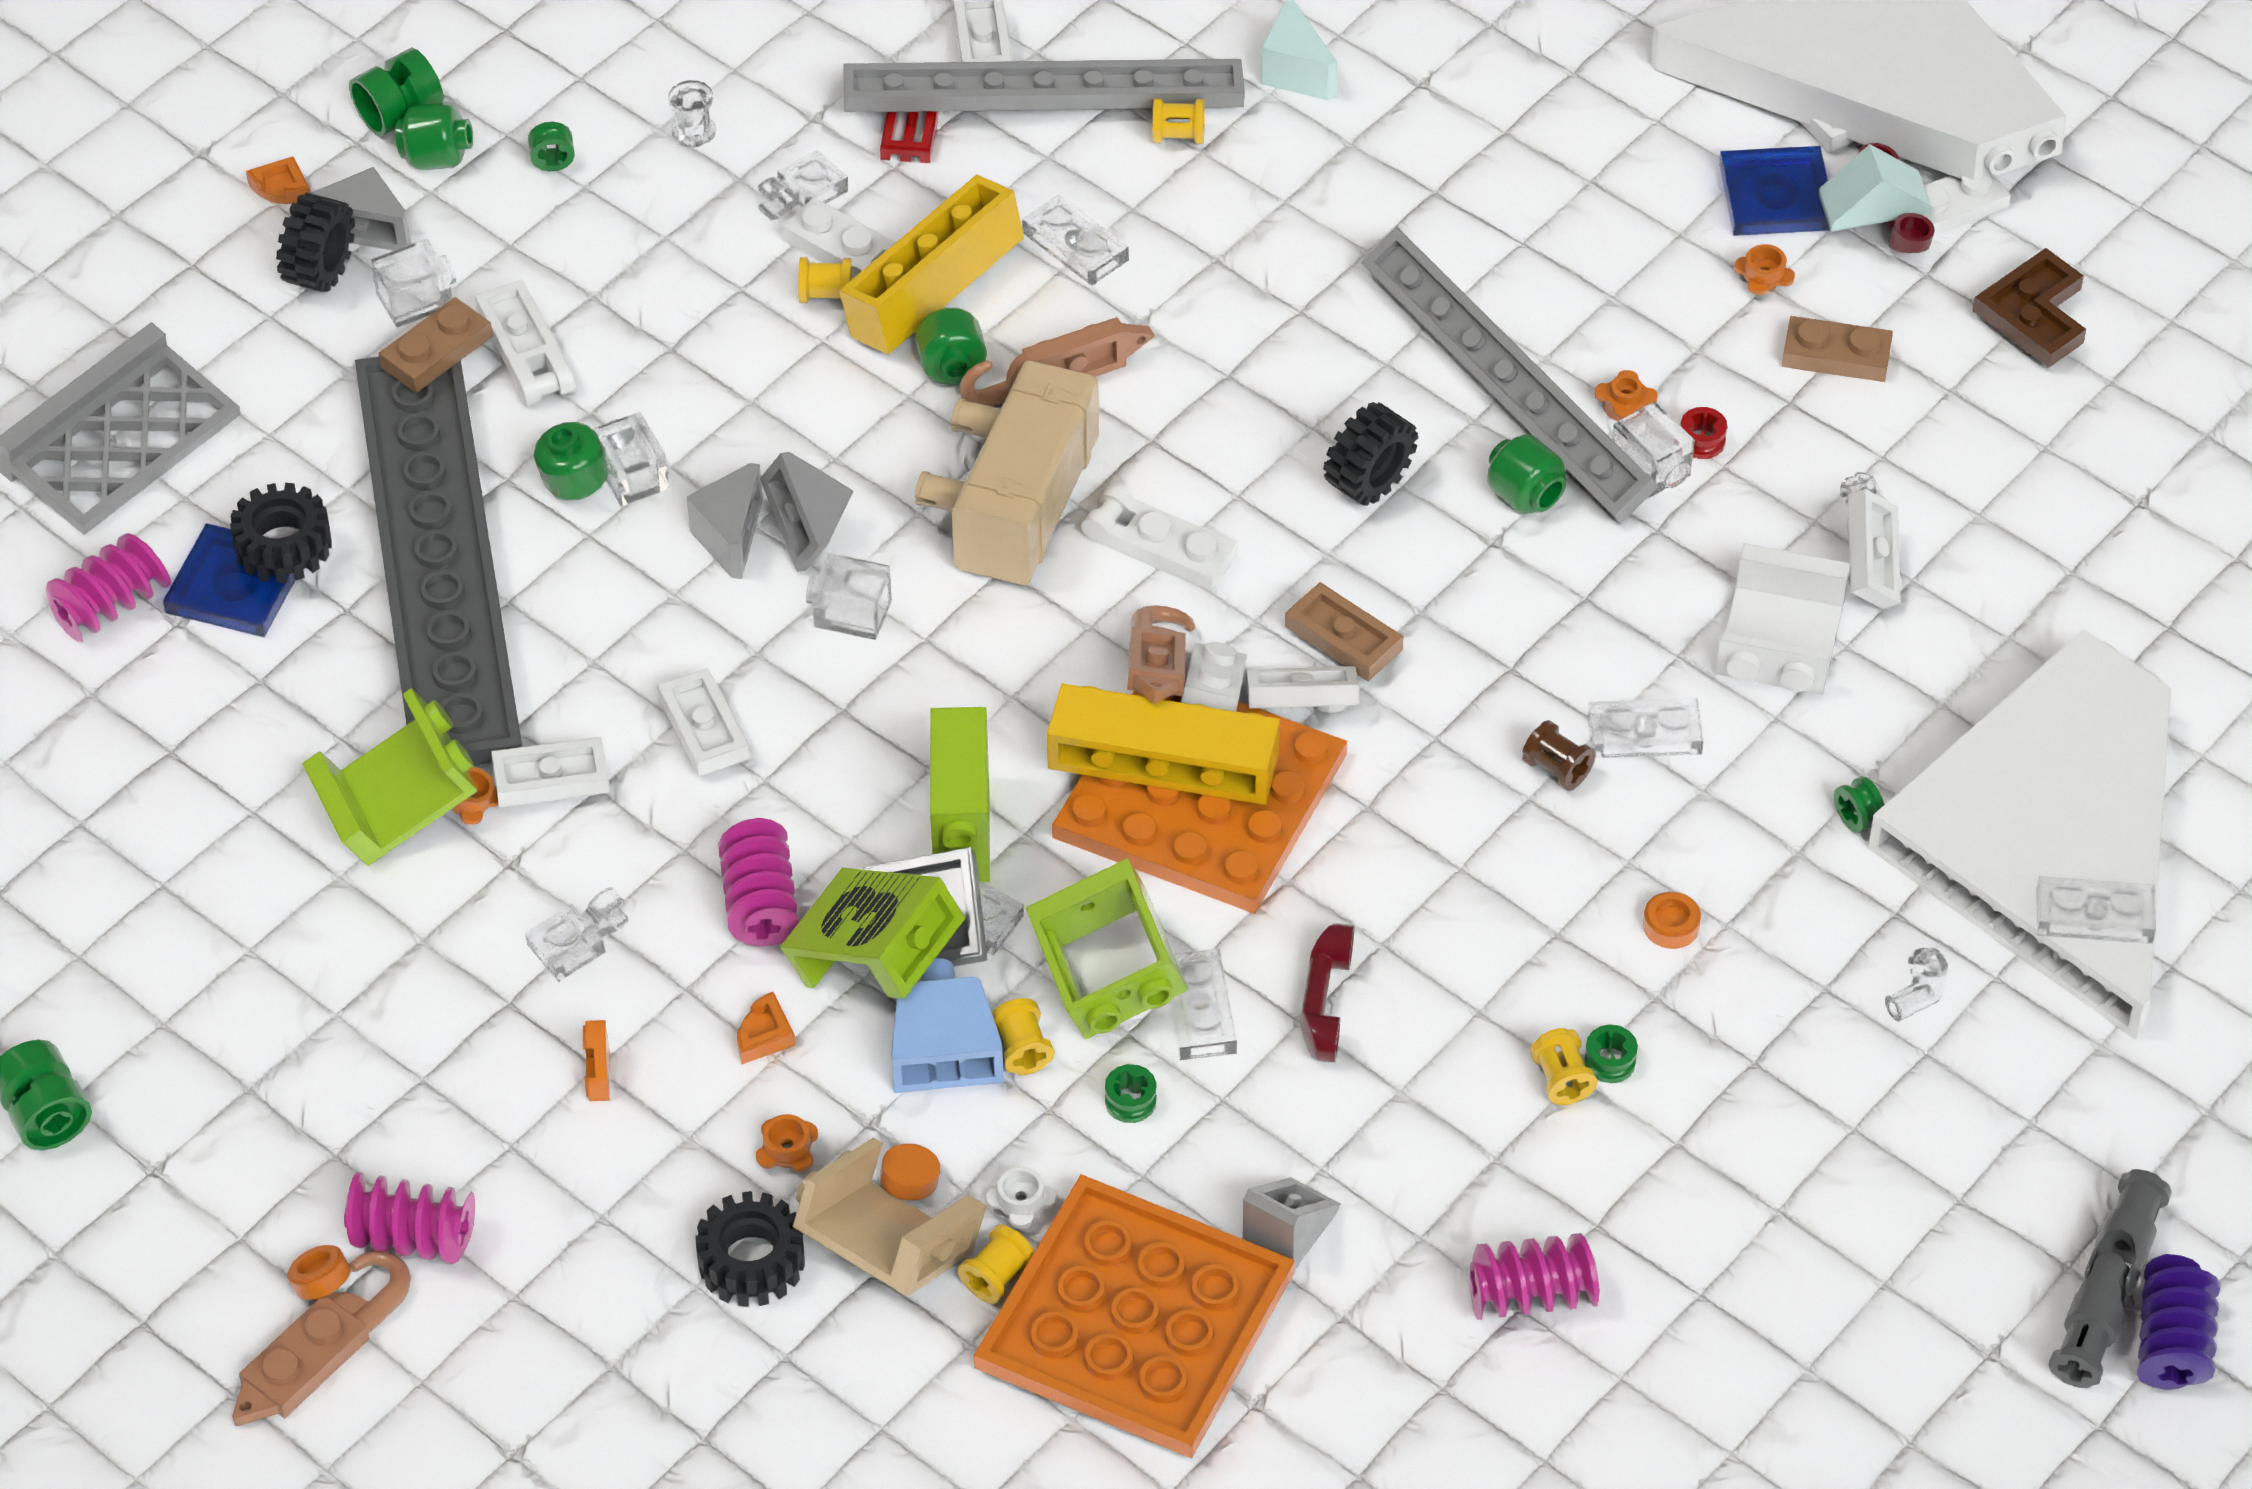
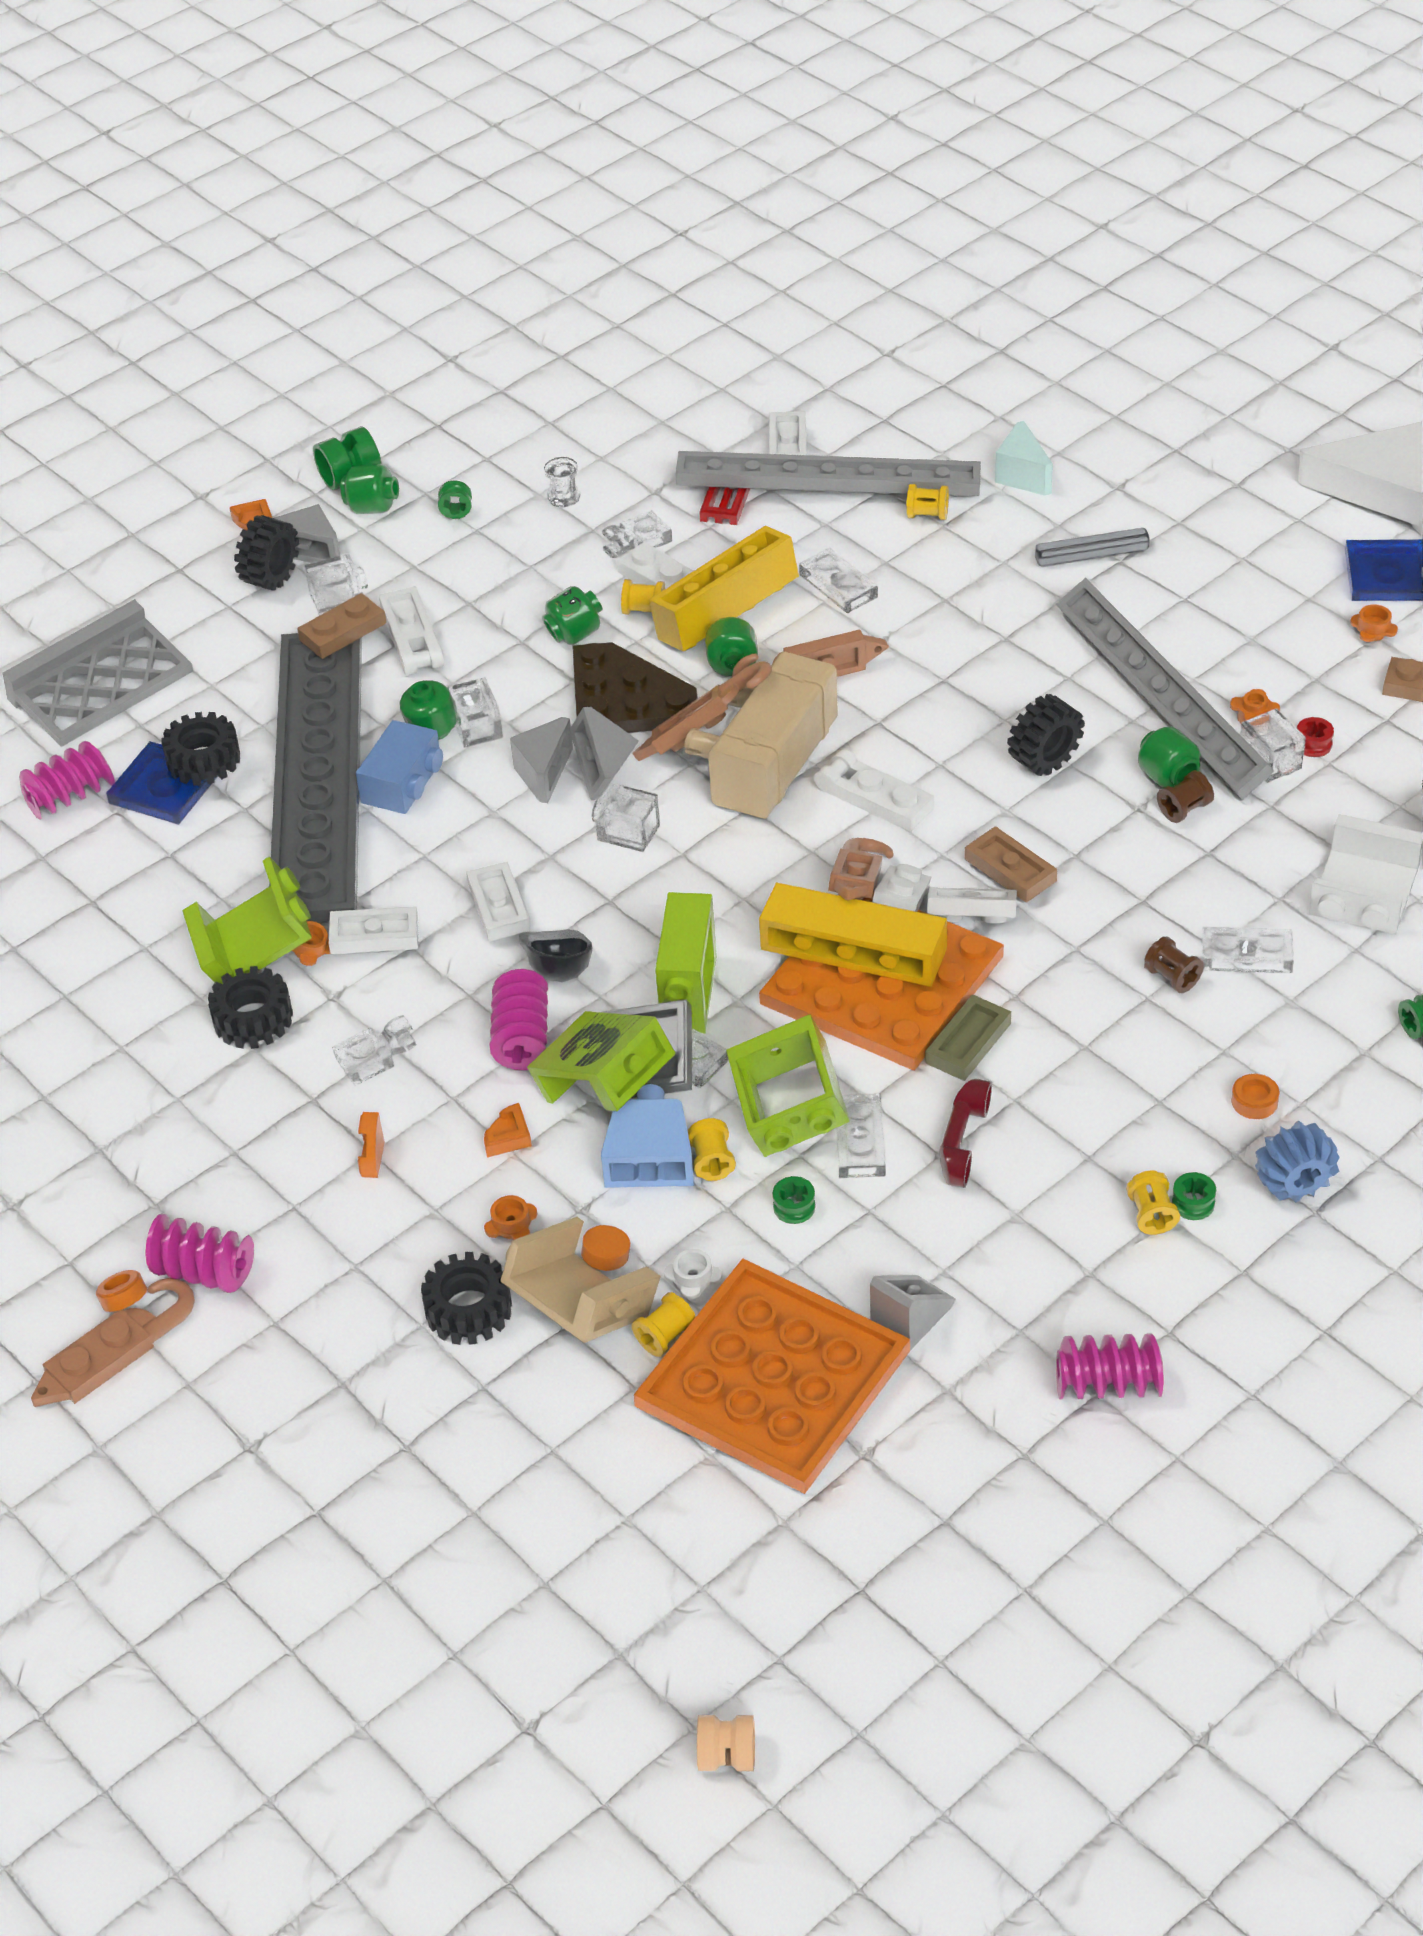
camera: 10 degrees right, 5 degrees down
none -> black tyre [208,966,293,1049]
none -> medium blue brick [356,720,443,814]
none -> black cap [519,929,593,982]
none -> green head [542,586,603,645]
none -> dark brown plate [572,642,698,733]
none -> nougat plate [632,661,772,761]
none -> olive tile [925,994,1012,1081]
none -> axle [1035,527,1150,567]
none -> reddish brown bush [1157,770,1214,823]
none -> medium blue gear [1255,1121,1340,1203]

